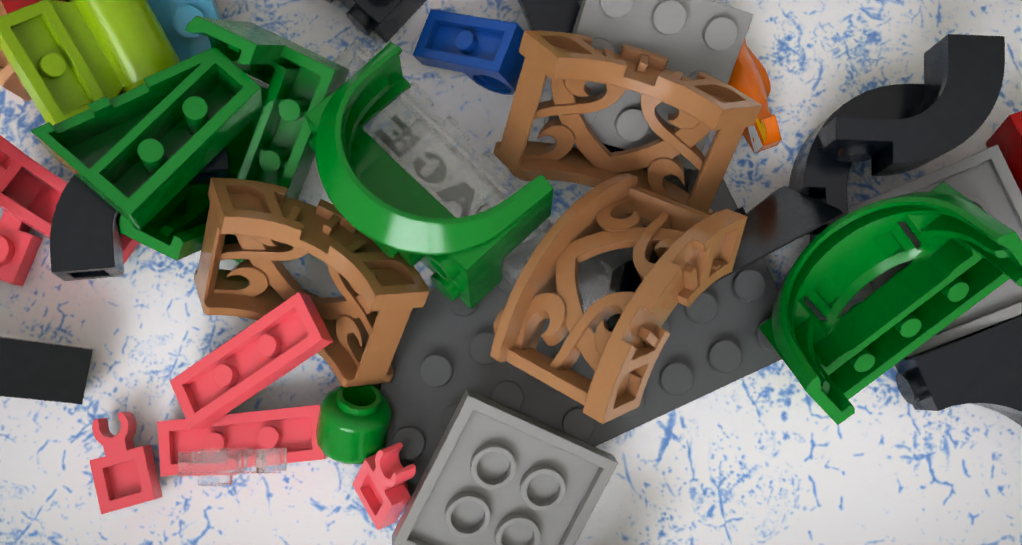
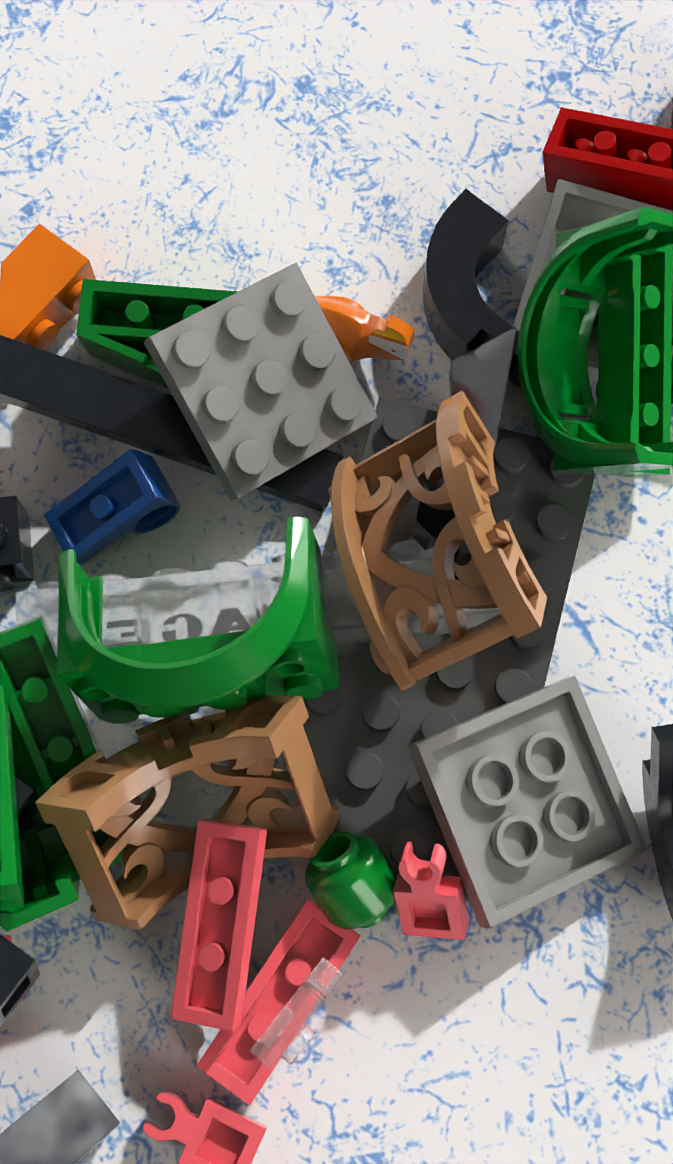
camera: 50 degrees left, 10 degrees down
medium nougat fence [493,30,762,215] -> none
black arch [818,34,1005,176] -> none

